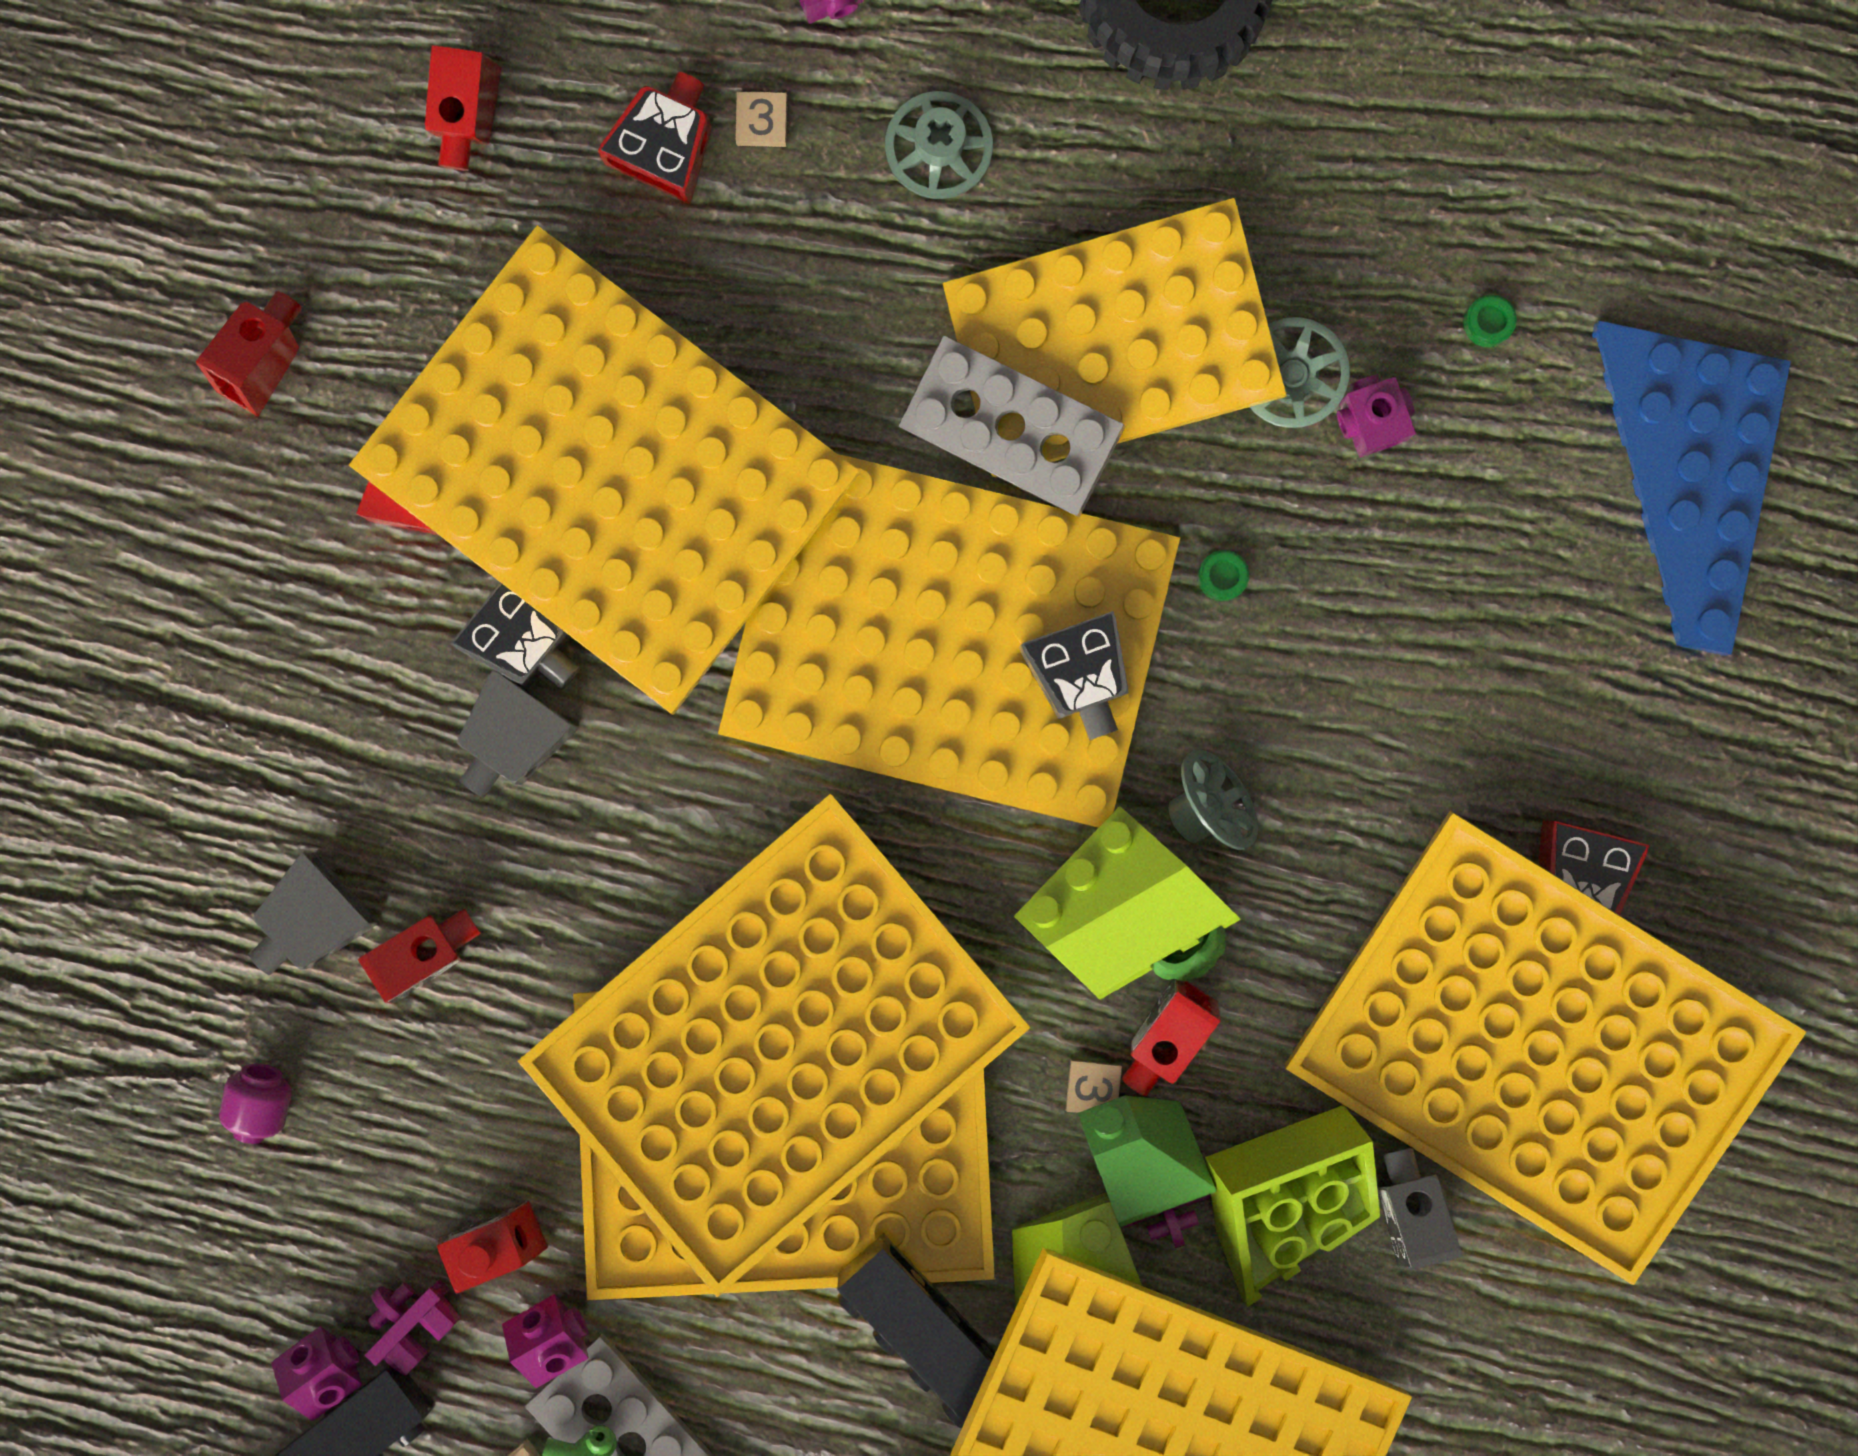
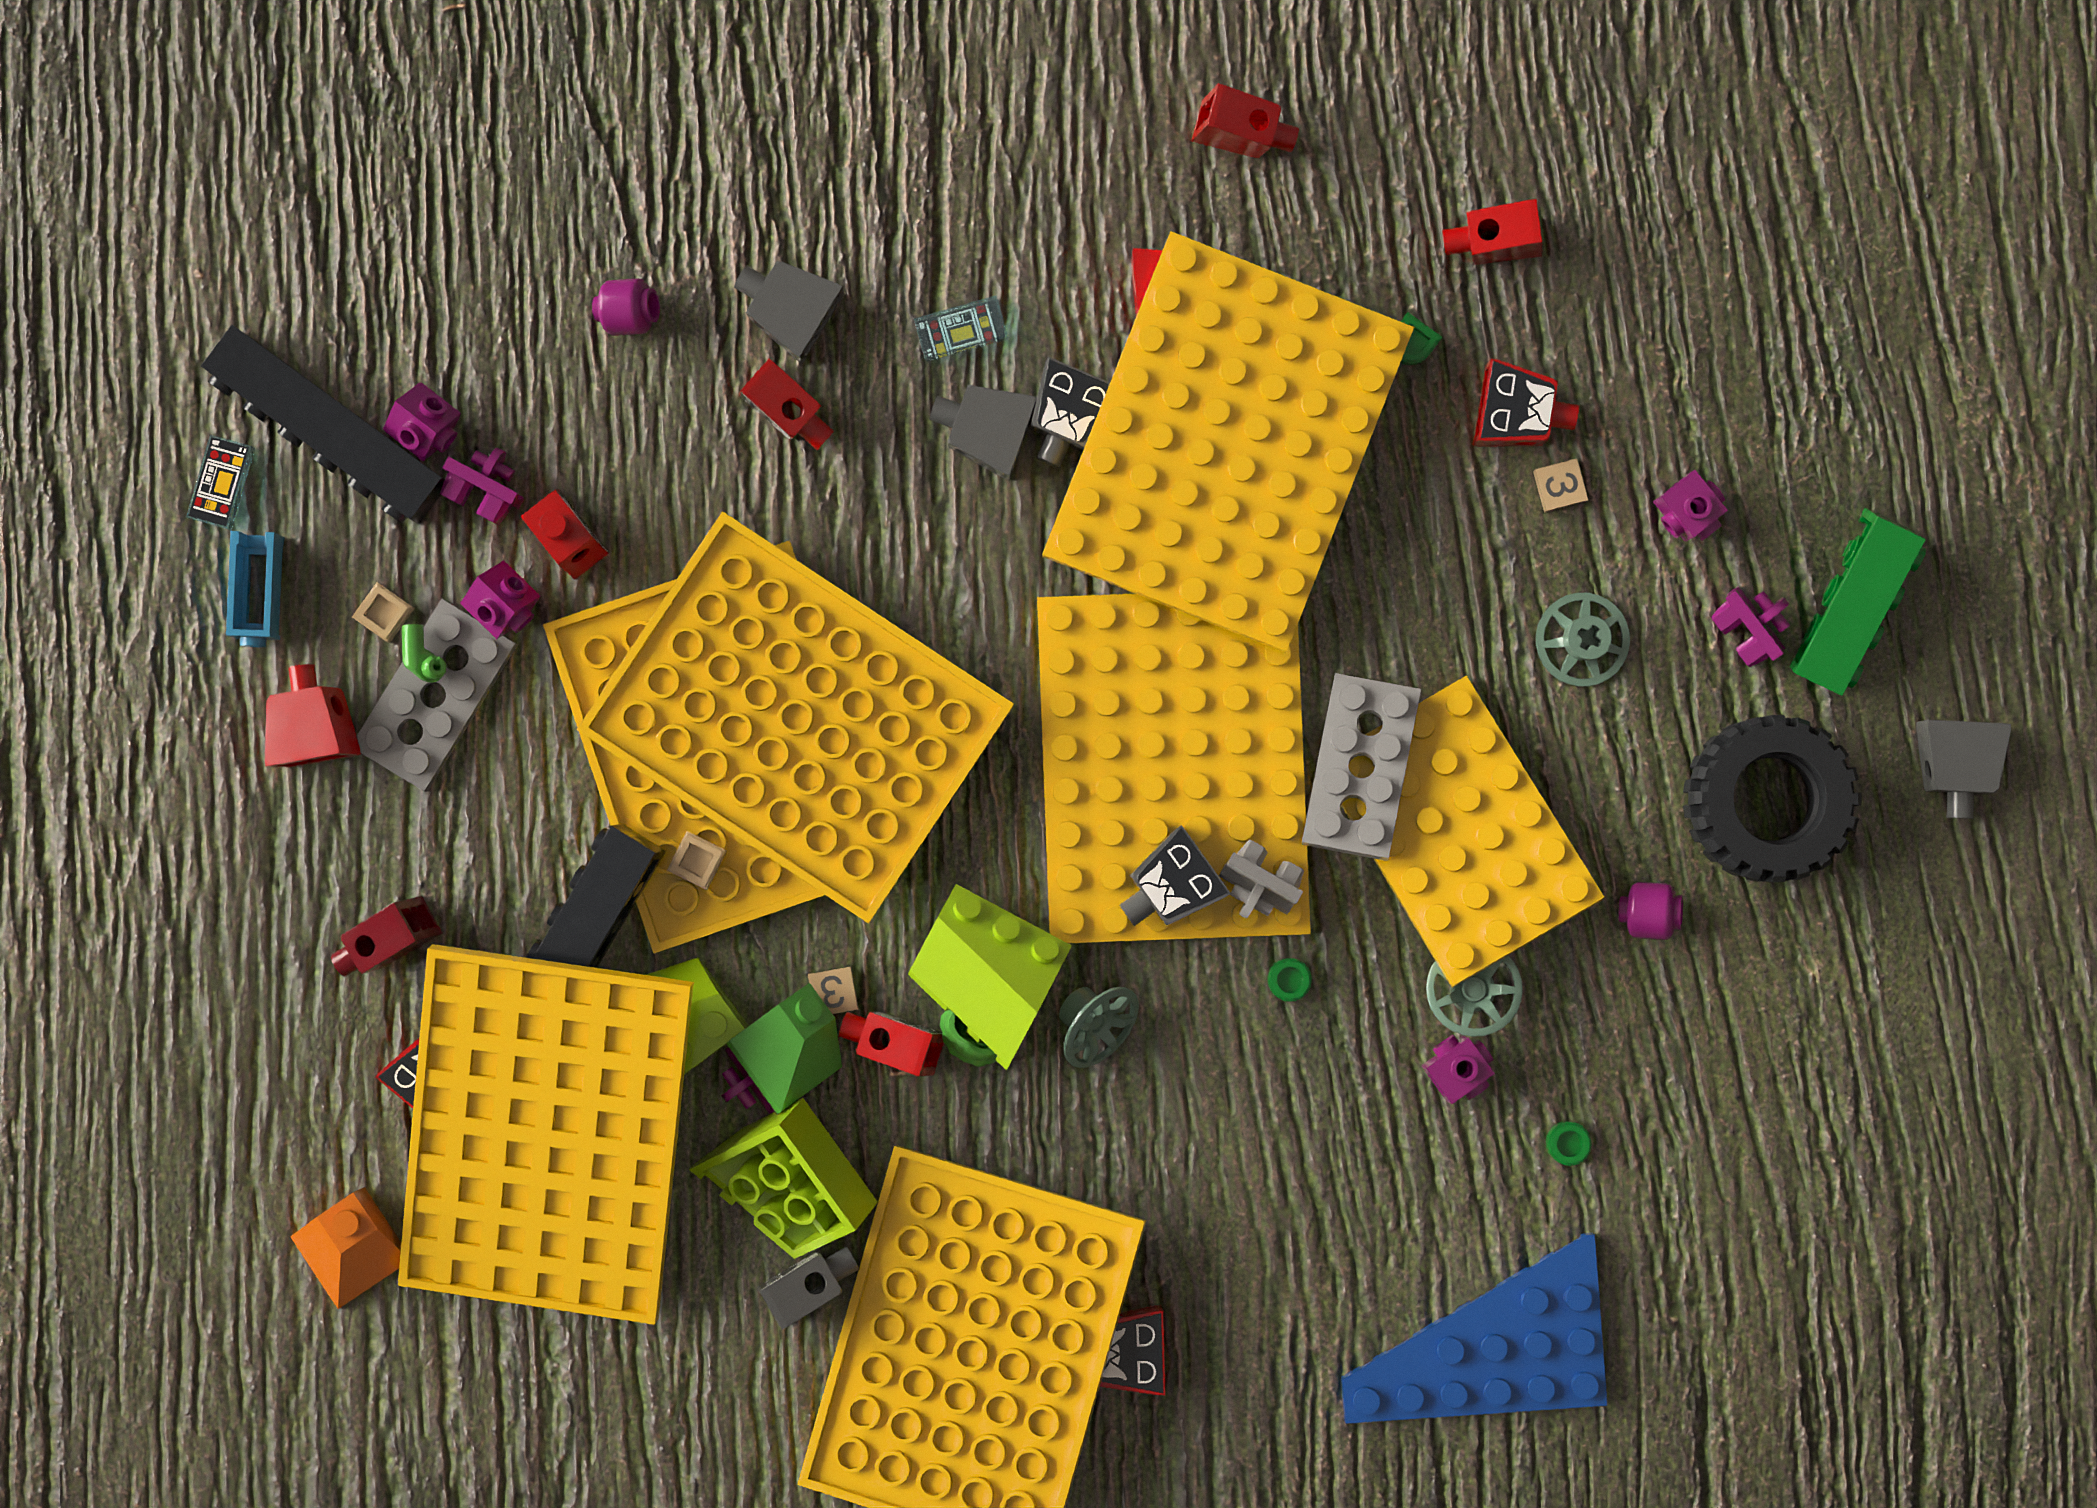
camera: 70 degrees right, 0 degrees up
none -> tan tile [667,831,727,890]
none -> clear light blue tile [914,296,1008,362]
none -> light grey hips [1219,840,1304,919]
none -> green tile [1400,312,1442,366]
none -> magenta head [1619,882,1683,940]

